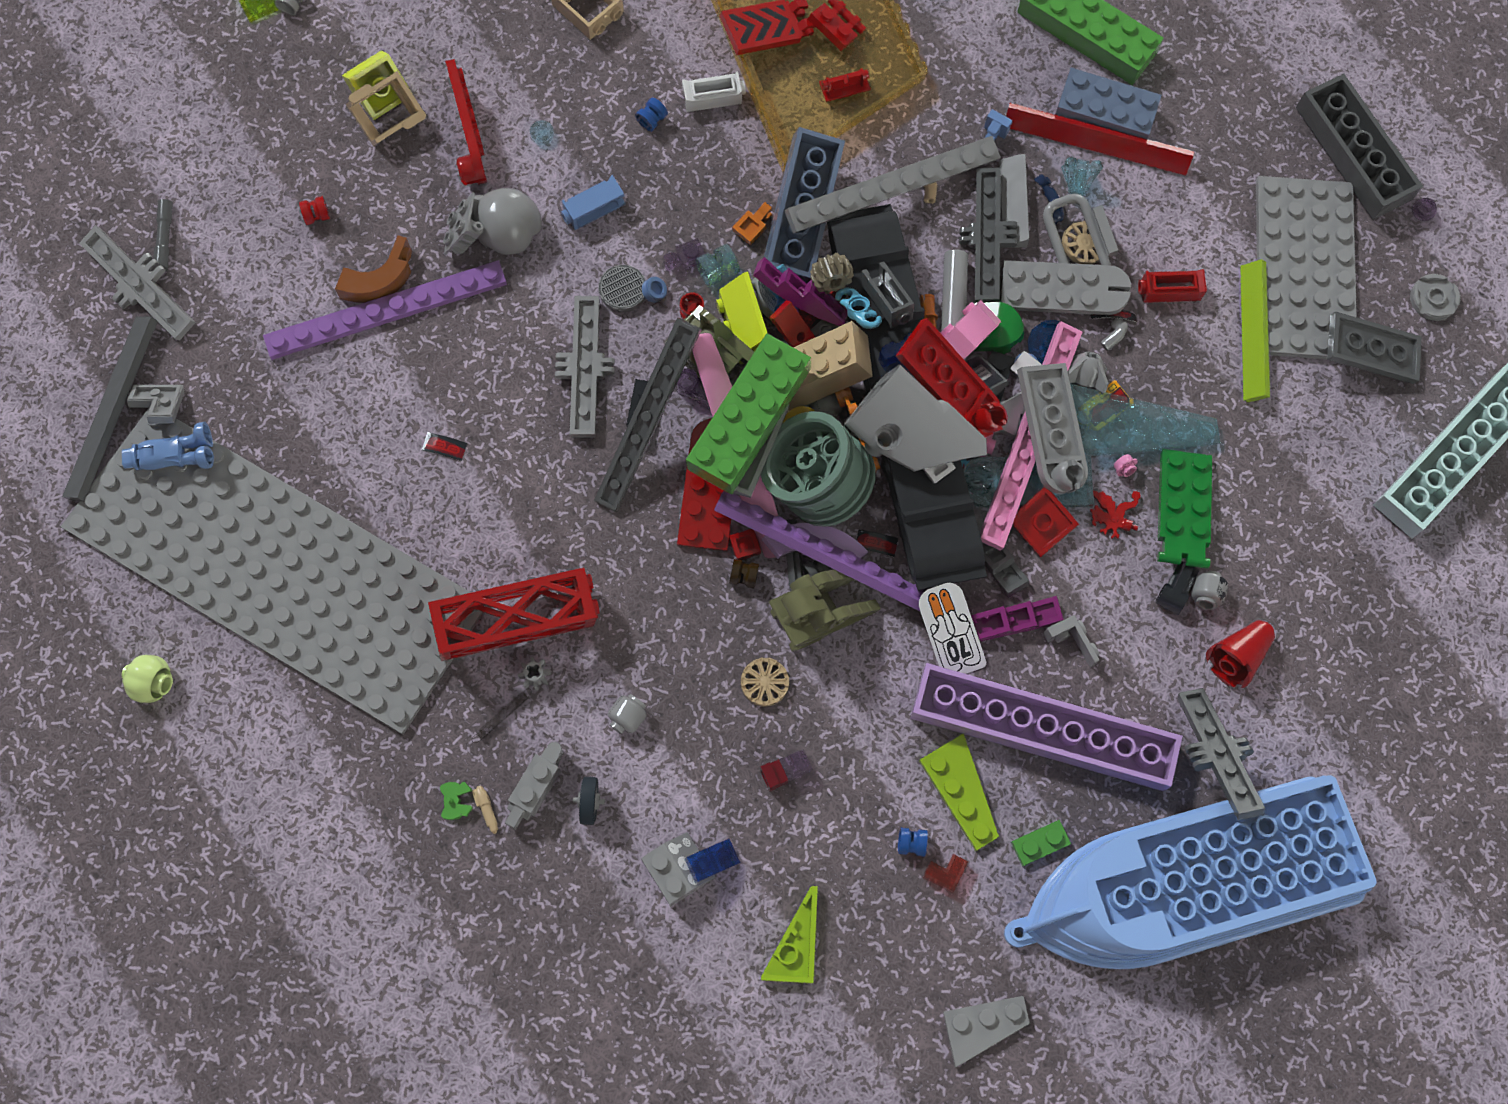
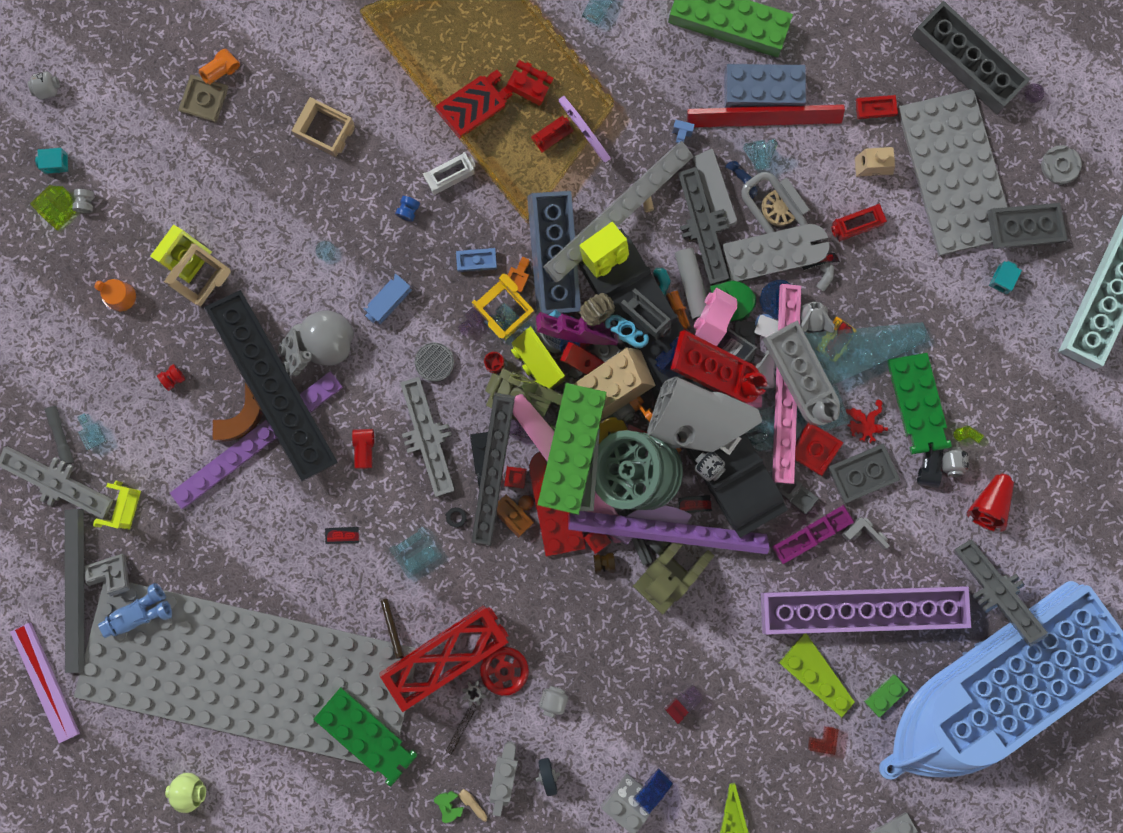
camera: 15 degrees left, 10 degrees up
red plate [445,59,487,185] -> none
medium blue tile [642,277,667,303] -> none
tan wheel [741,658,789,707] -> none
blue wheel [898,827,928,857] -> none
sticker [919,583,986,674] -> none
bright pink plate [1114,454,1138,477] -> none
lime tile [1240,259,1270,402] -> none
none -> lavender tile [10,623,80,743]
none -> clear light blue plate [77,413,107,450]
none -> neon yellow piece [93,481,141,530]
none -> orange hat [95,279,136,312]
none -> black plate [204,290,338,483]
none -> green hinge [313,687,418,787]
none -> red piece [352,429,374,469]
none -> dark brown bar [380,599,404,659]
none -> clear light blue plate [389,526,442,579]
none -> black piece [445,507,467,527]
none -> medium blue plate [456,248,497,272]
none -> yellow piece [472,274,535,341]
none -> red plate [480,647,529,696]
none -> dark orange plate [496,494,534,538]
none -> red plate [504,466,527,489]
none -> lavender tile [558,96,611,163]
none -> neon yellow brick [579,222,629,278]
none -> teal arm [653,268,671,296]
none -> light grey head [695,452,726,481]
none -> dark grey plate [828,443,900,504]
none -> red plate [855,95,898,119]
none -> tan torso [855,147,895,177]
none -> clear neon green arm [953,425,984,443]
none -> teal brick [989,261,1022,295]

